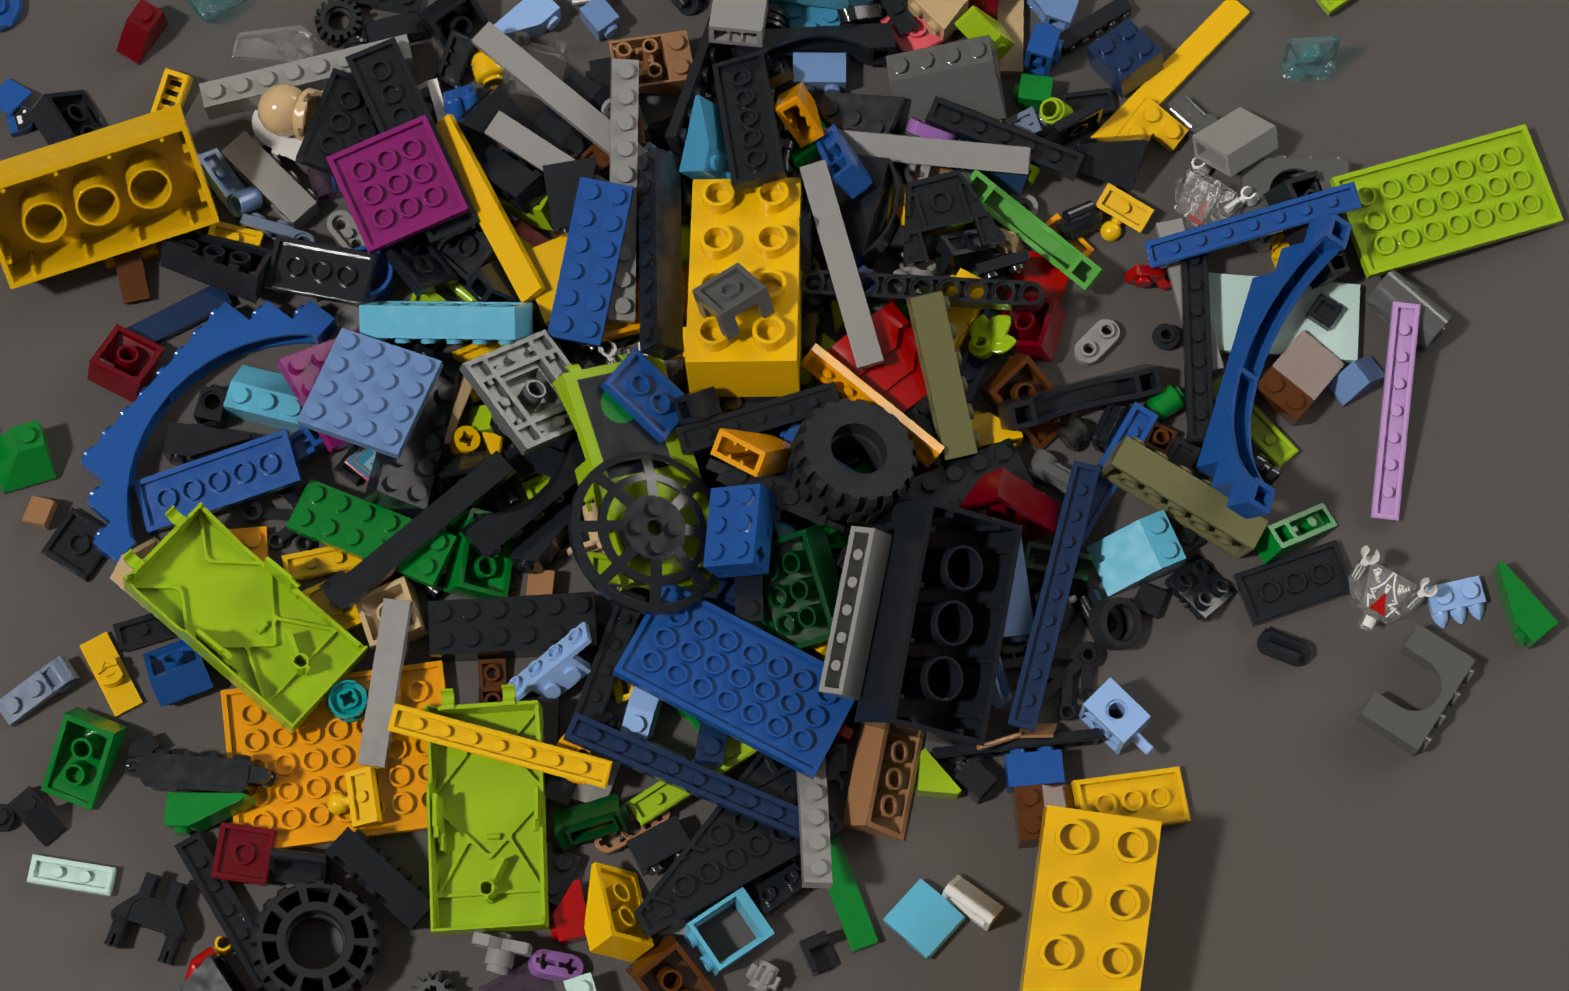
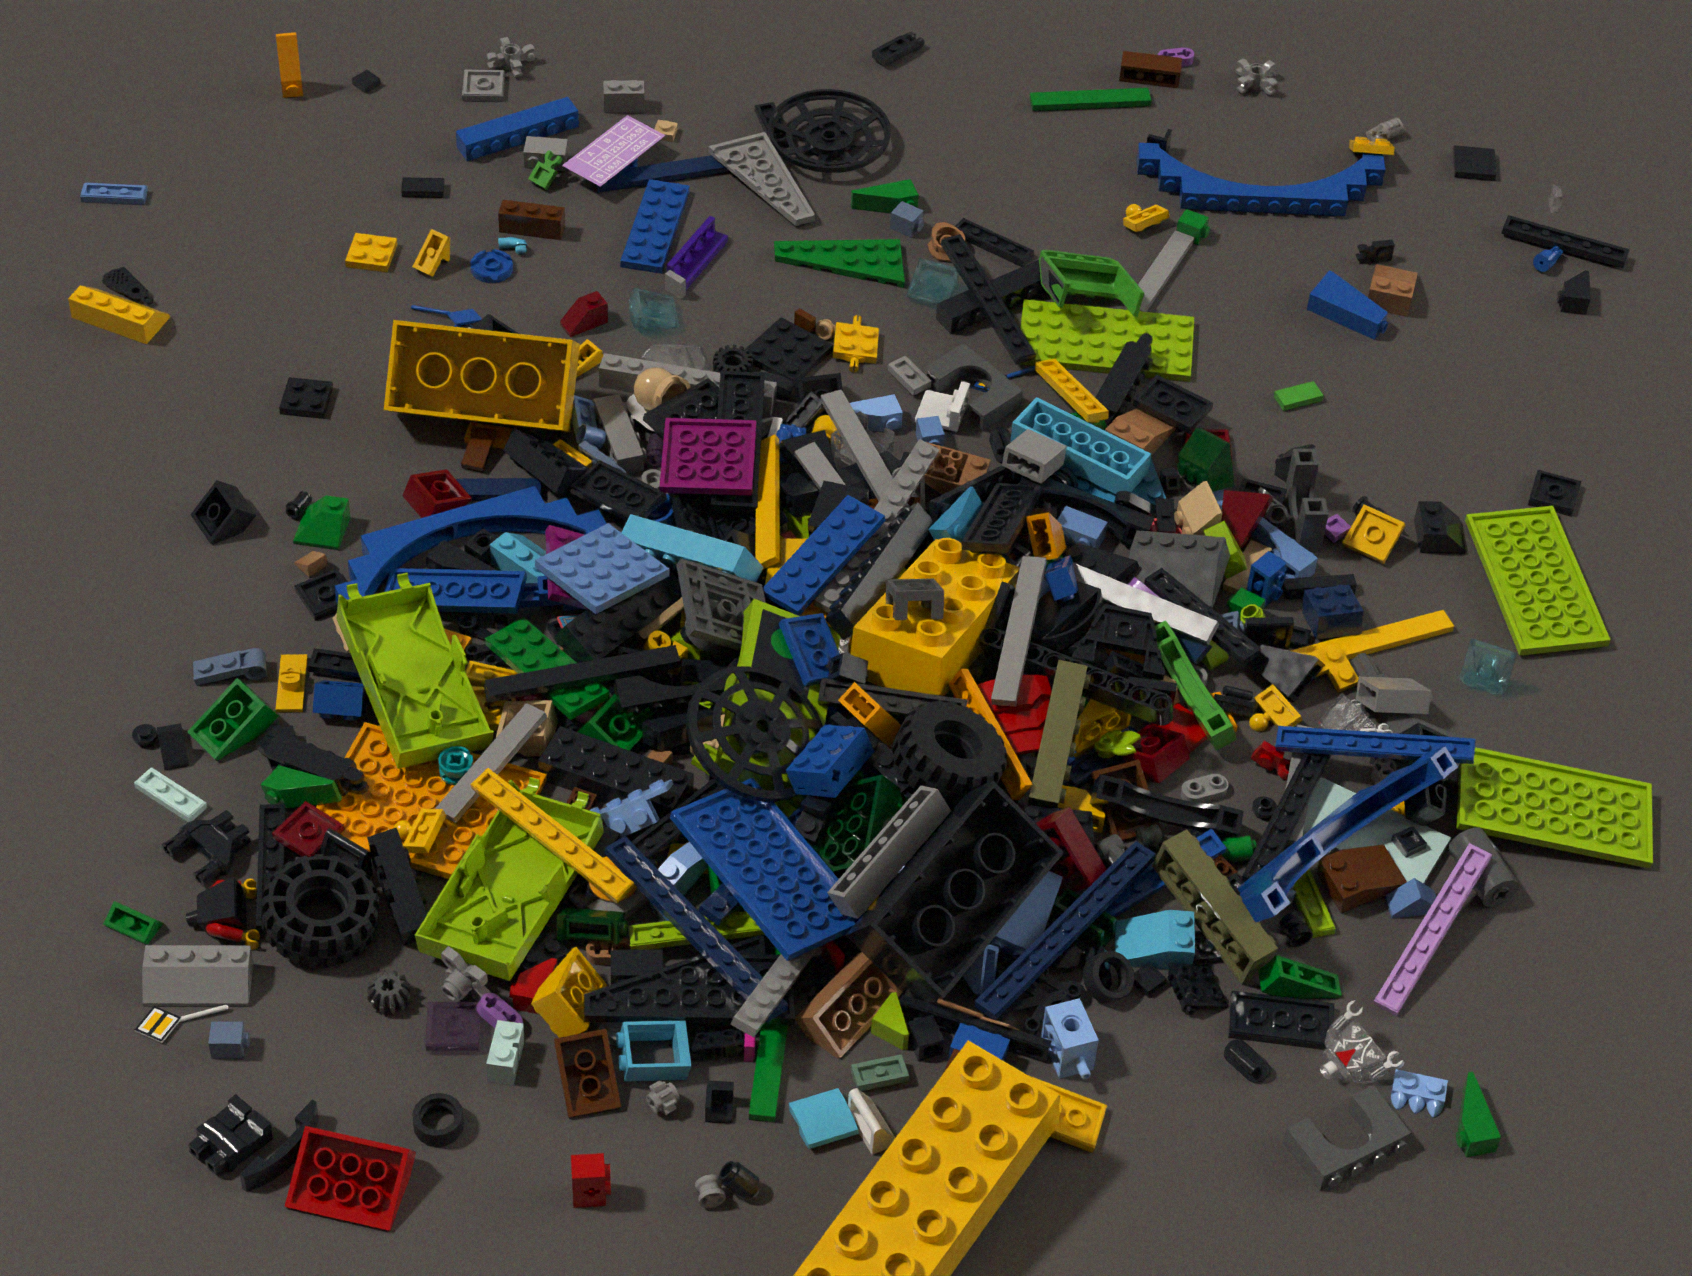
camera: 25 degrees right, 25 degrees down
none -> sand green plate [851,1054,909,1091]

